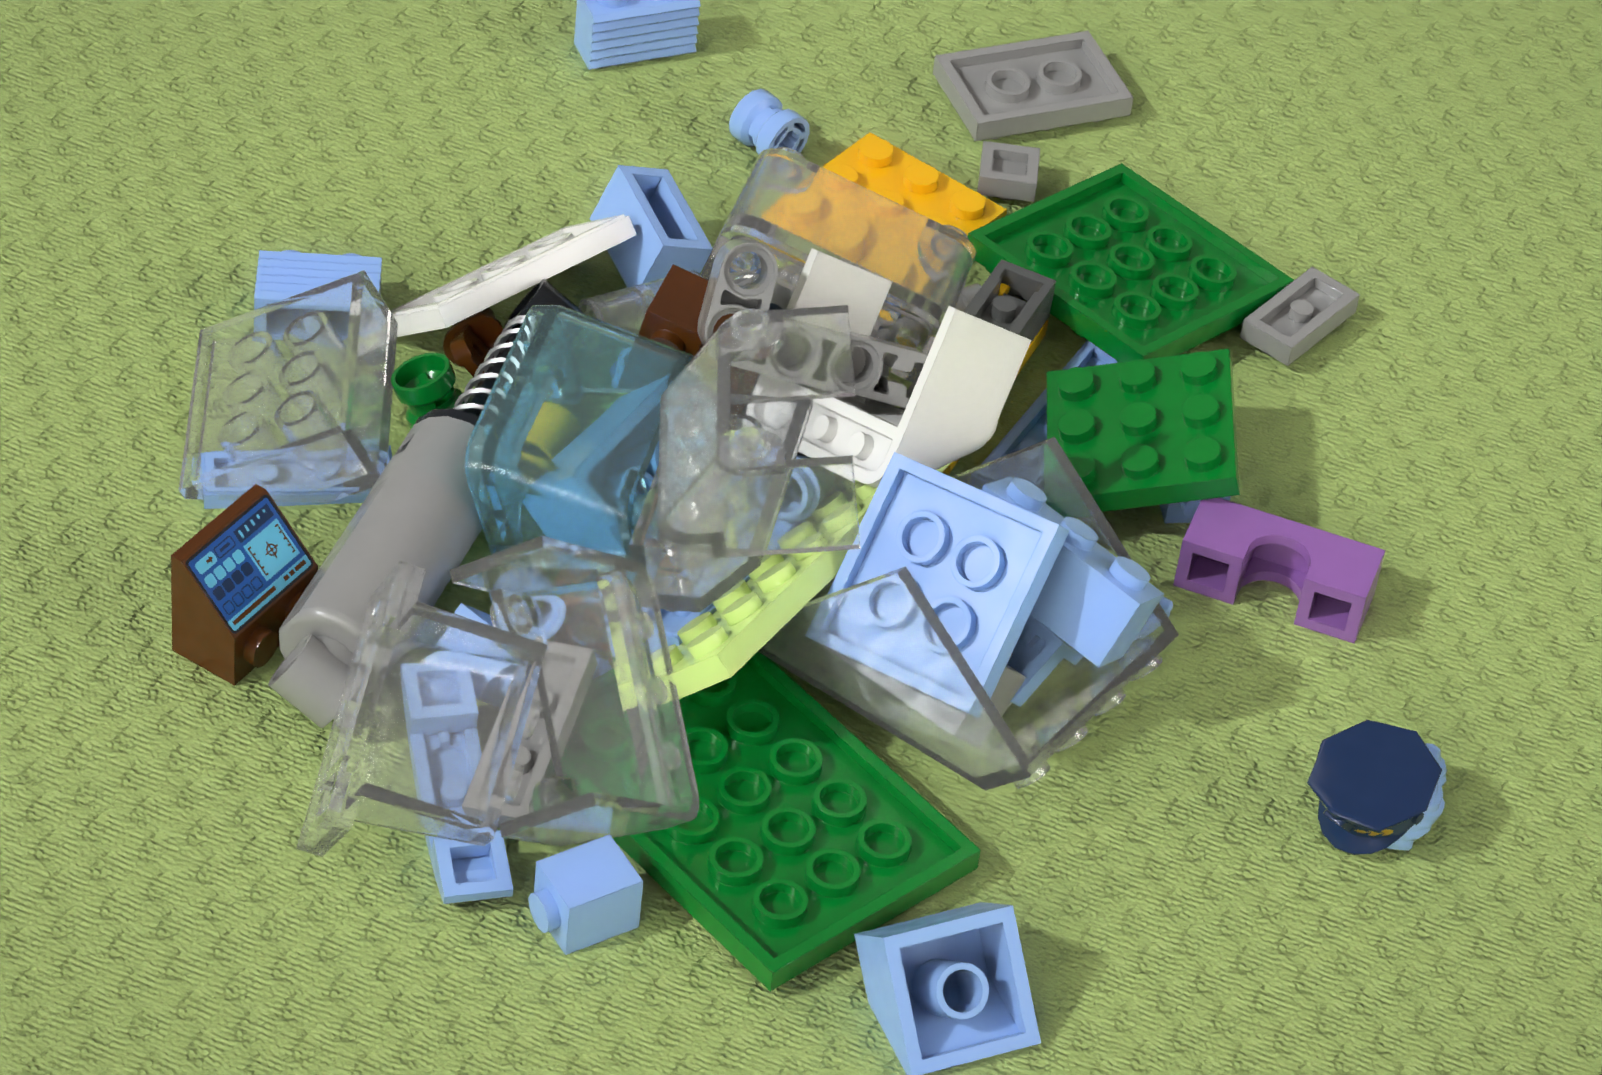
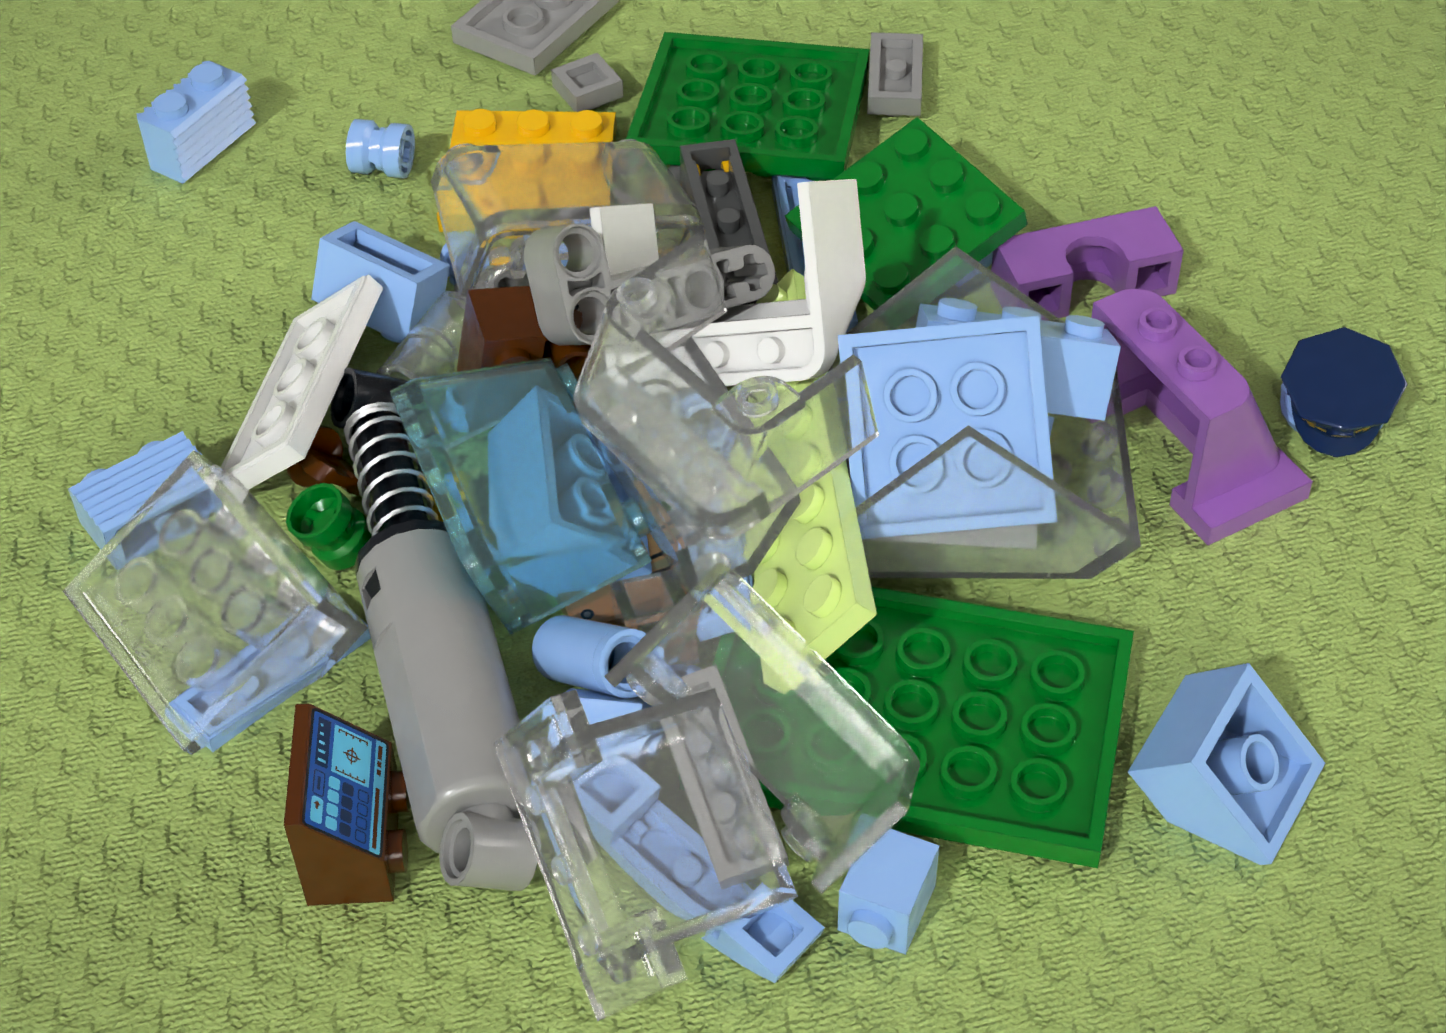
camera: 30 degrees left, 5 degrees up
none -> medium lavender windscreen [1089,288,1313,546]

